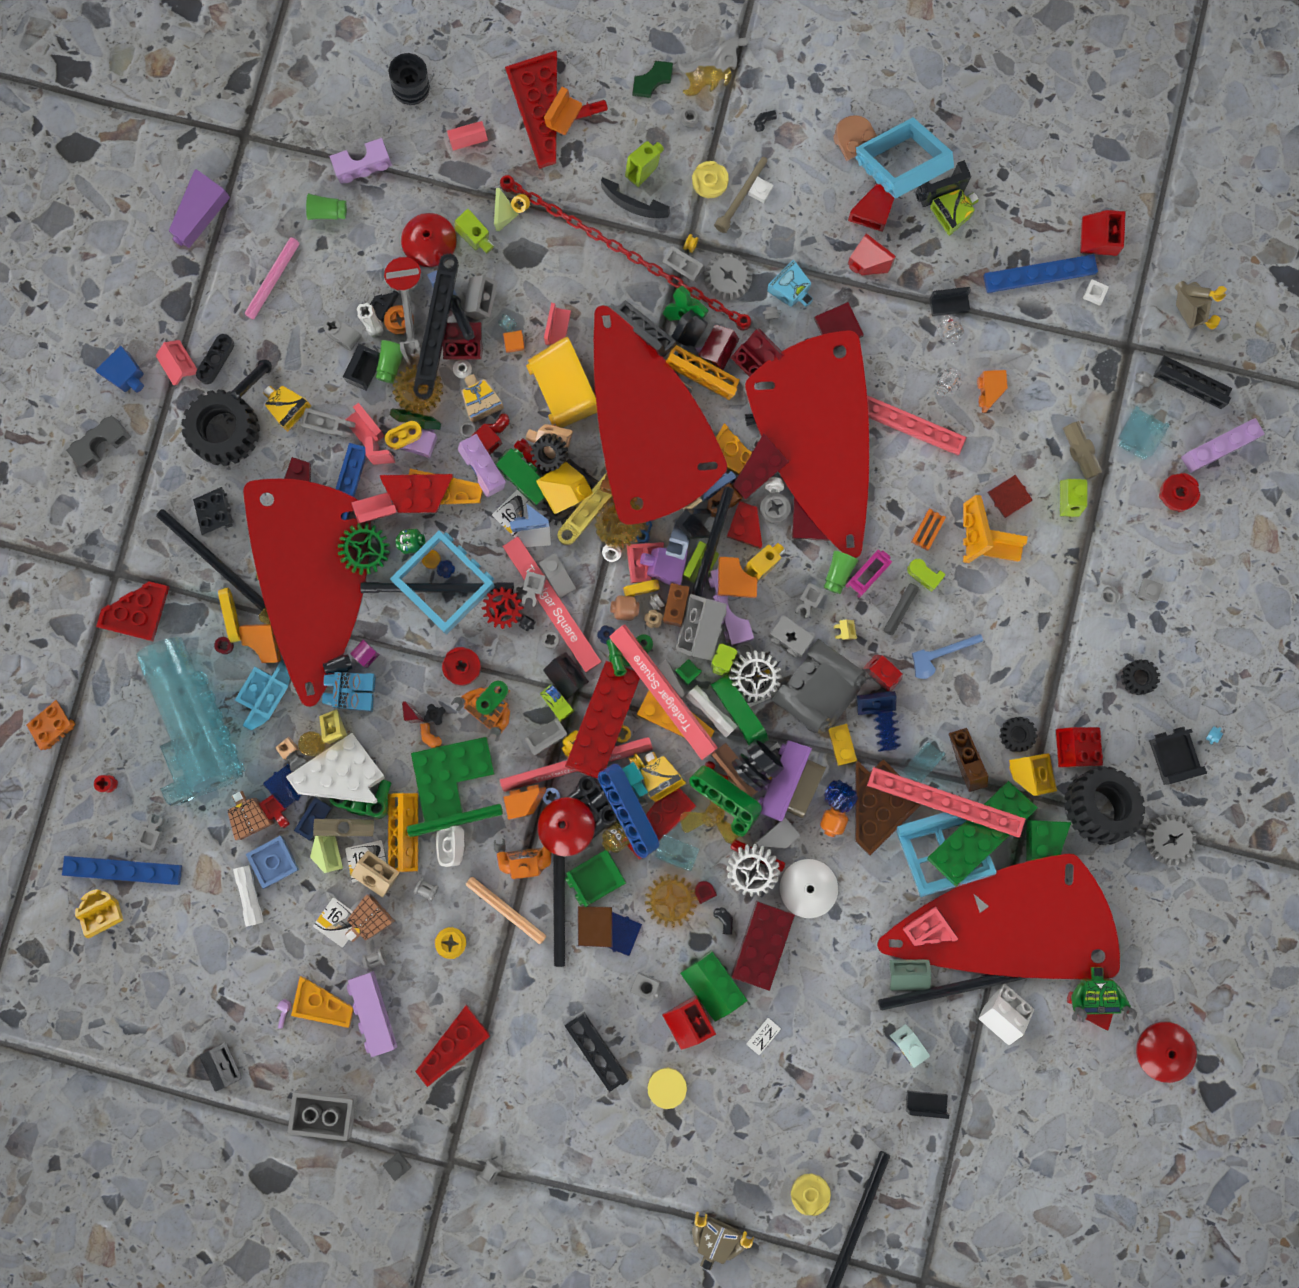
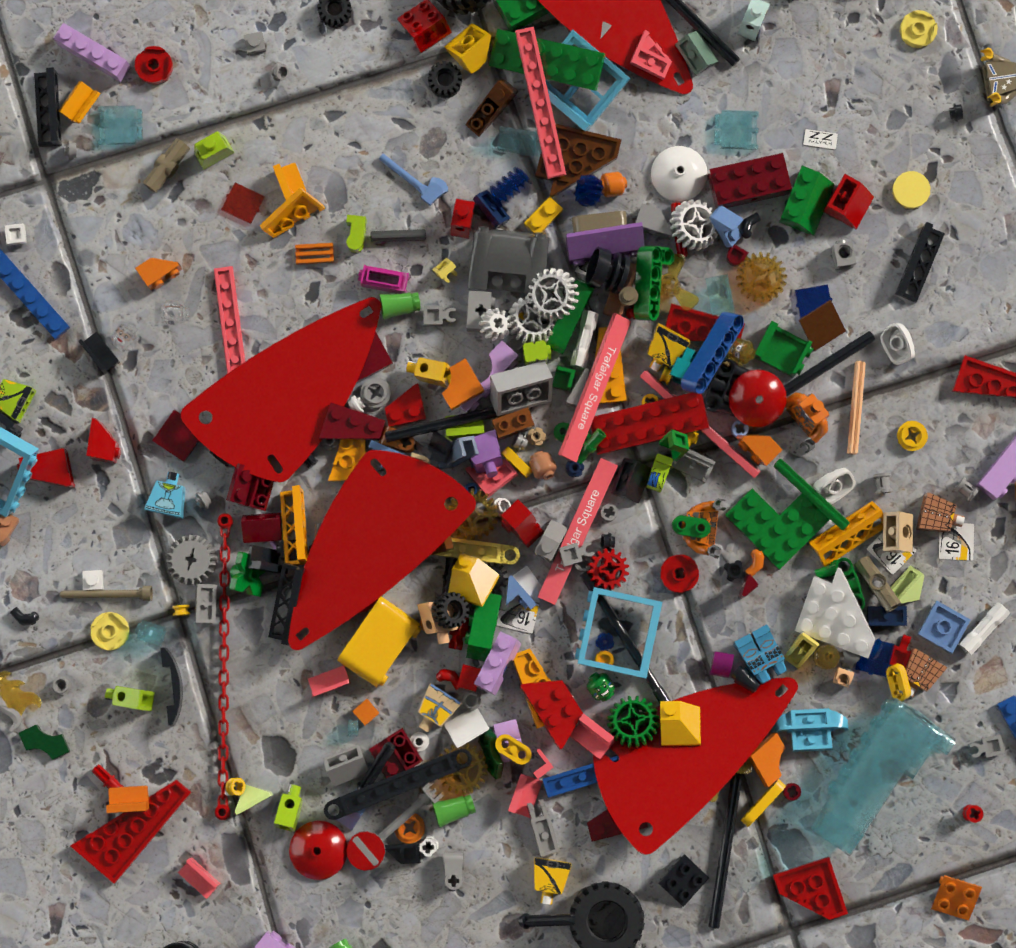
camera: 125 degrees left, 0 degrees up
black panel [343,344,380,391] -> none
none -> light orange panel [58,81,101,124]
none -> clear light blue brick [135,620,167,646]
none -> white sticker [444,708,489,748]
none -> white gear [479,308,512,341]
none -> red wedge [501,499,544,548]
none -> white gear [527,268,579,320]
none -> dark tan plate [619,286,638,306]
none -> green panel [659,429,689,462]
none -> yellow slope [660,701,701,746]
none -> medium blue slope [709,206,743,248]
none -> clear light blue plate [714,110,759,150]
none -> white piece [880,323,915,365]
none -> yellow beam [886,663,911,702]
none -> black plate [949,103,963,122]

